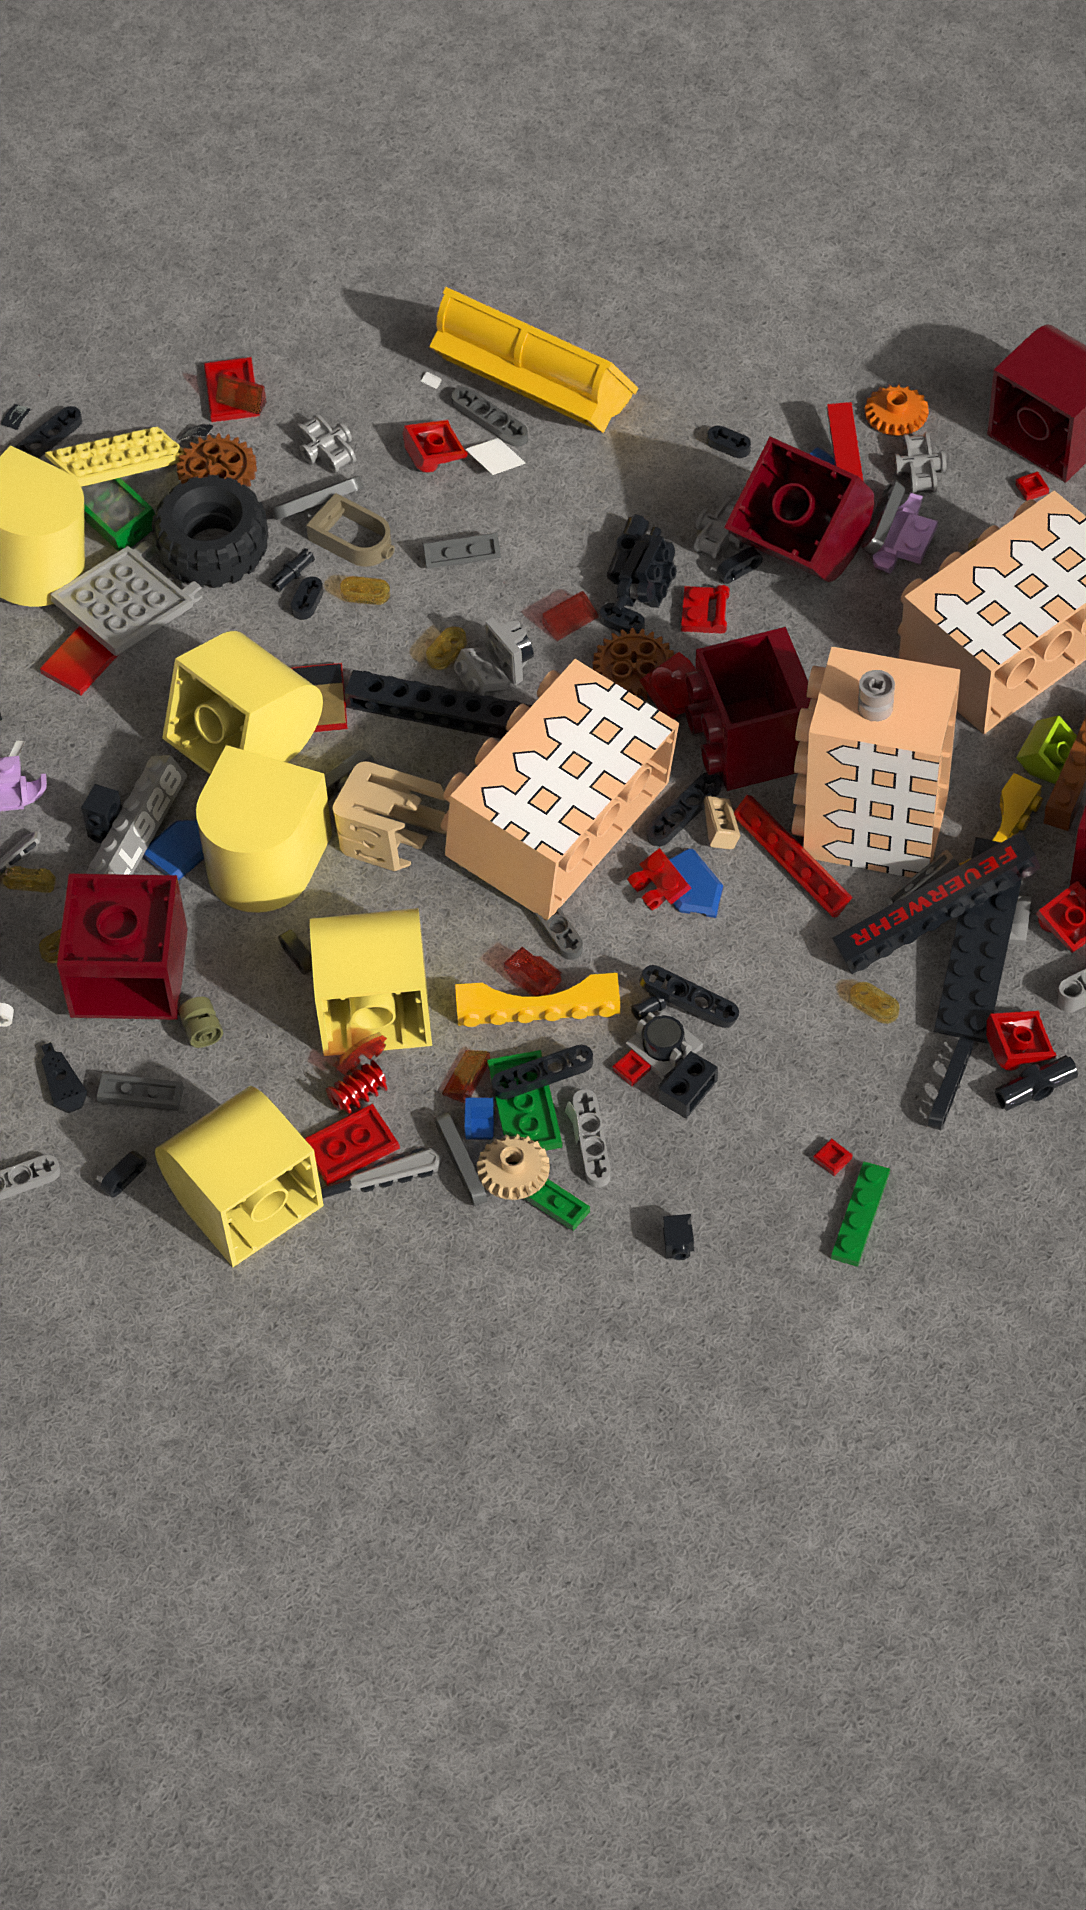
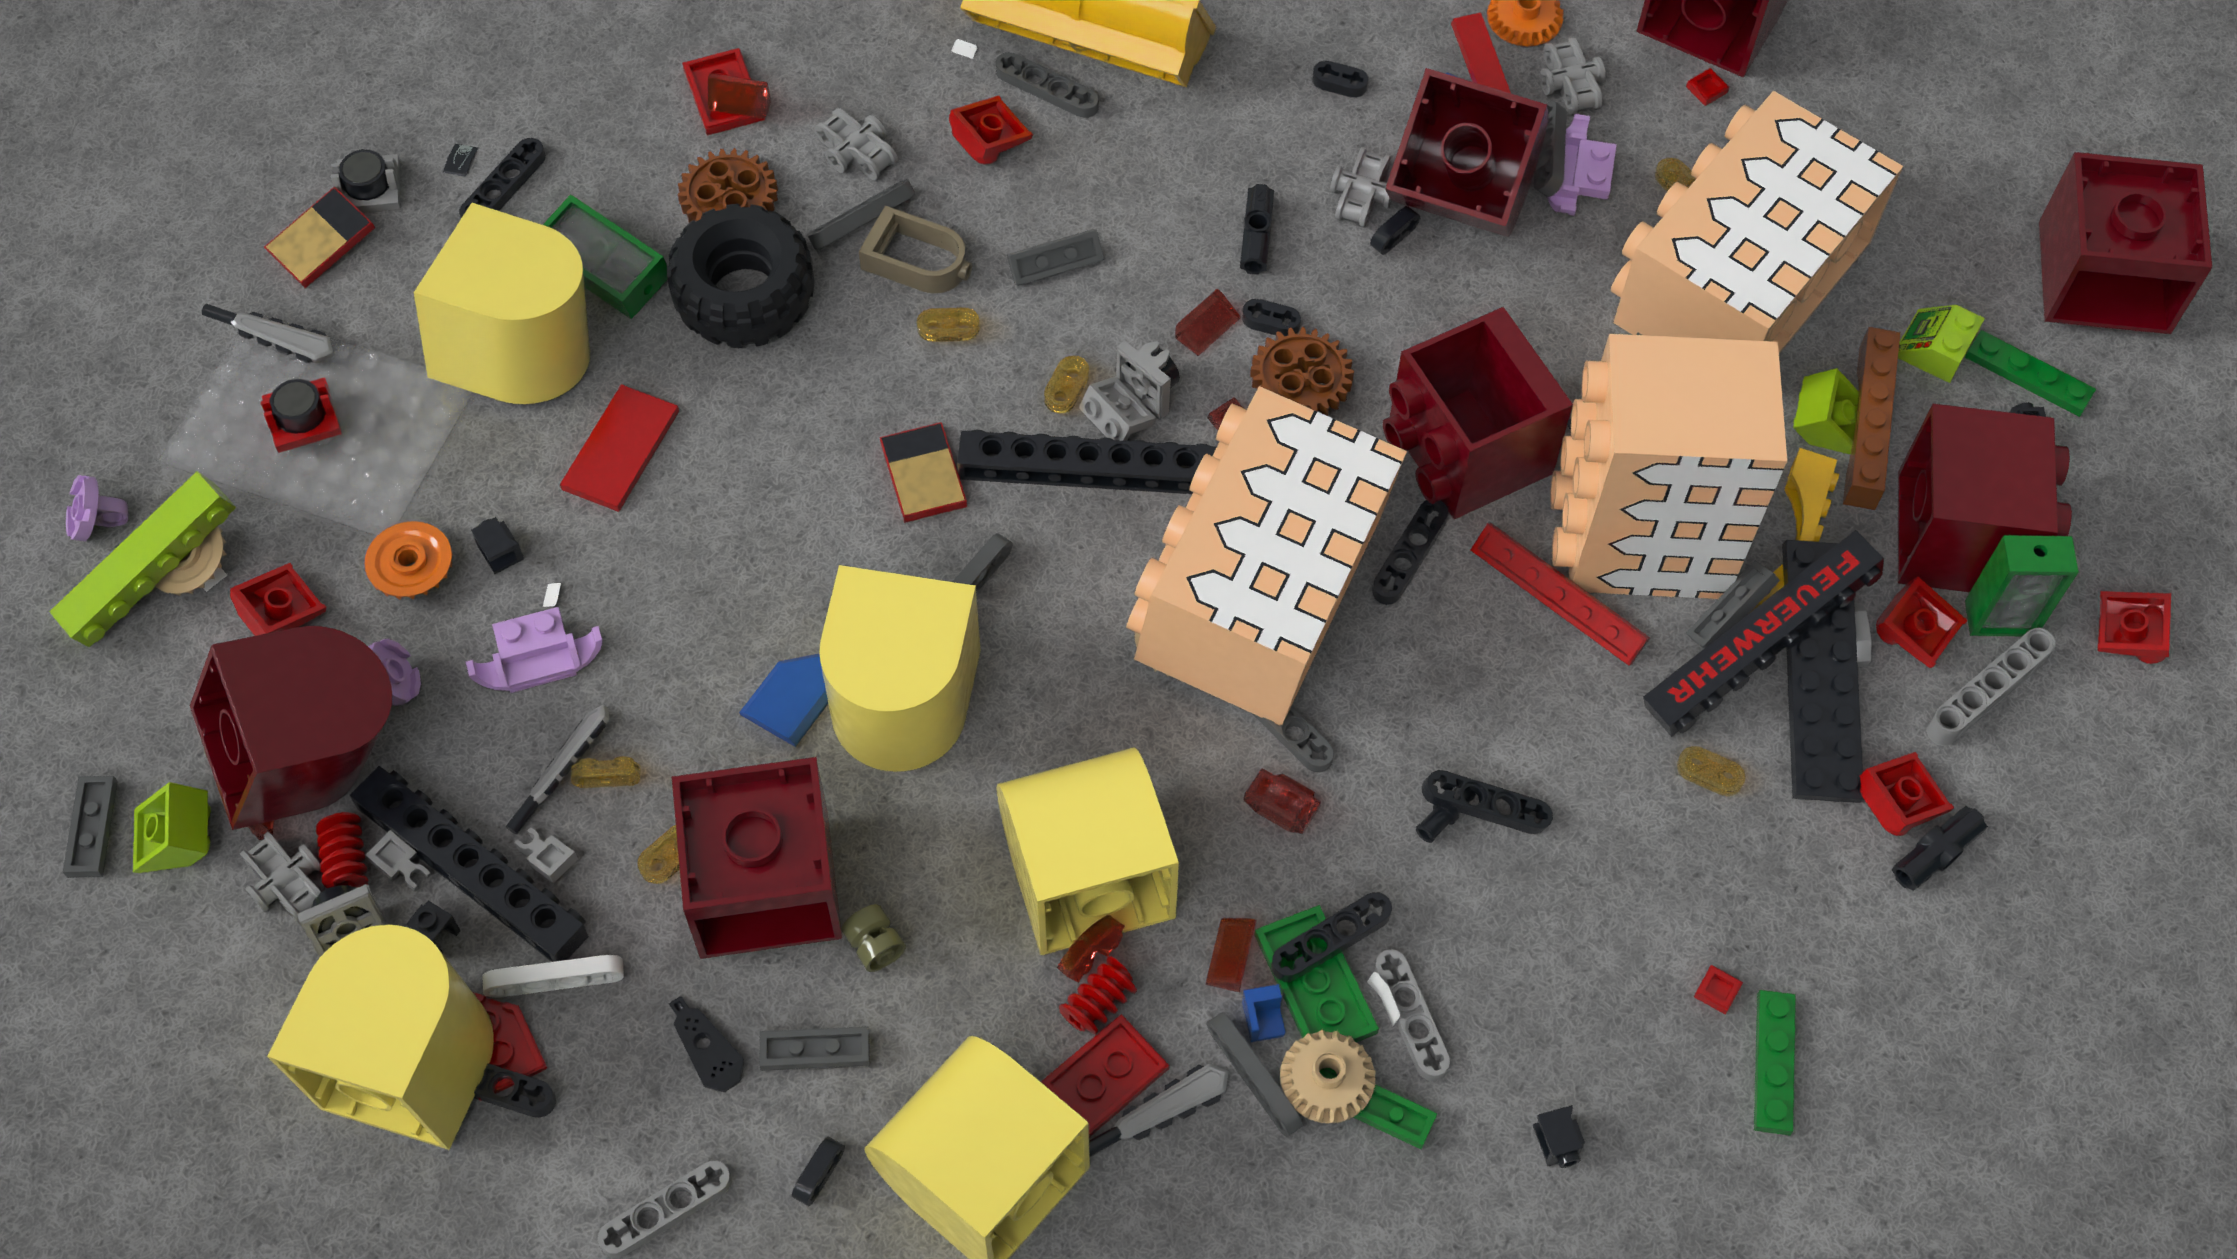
camera: 15 degrees left, 5 degrees up
light yellow plate [45,426,184,487] -> none
light grey plate [50,541,202,656] -> none
black brick [81,784,122,843] -> none
light grey brick [85,755,188,875] -> none
light yellow brick [162,631,323,775] -> none
black sticker [179,424,213,440] -> none
black pin [269,548,315,592] -> none
black beam [278,929,313,975] -> none
black beam [291,576,324,620] -> none
tan piece [333,762,447,871] -> none
yellow arch [455,973,620,1027] -> none
white sticker [465,438,526,475] -> none
black piece [612,527,677,614] -> none
red tile [612,1049,651,1086] -> none
piece [626,1010,703,1080] -> none
red plate [627,848,692,910] -> none
red slope [639,652,696,719] -> none
black brick [658,1051,718,1119] -> none
blue tile [670,849,723,918] -> none
red plate [681,585,730,634] -> none
tan slope [704,796,740,849] -> none
light grey wheel [858,670,895,722] -> none
black beam [928,1037,974,1130] -> none

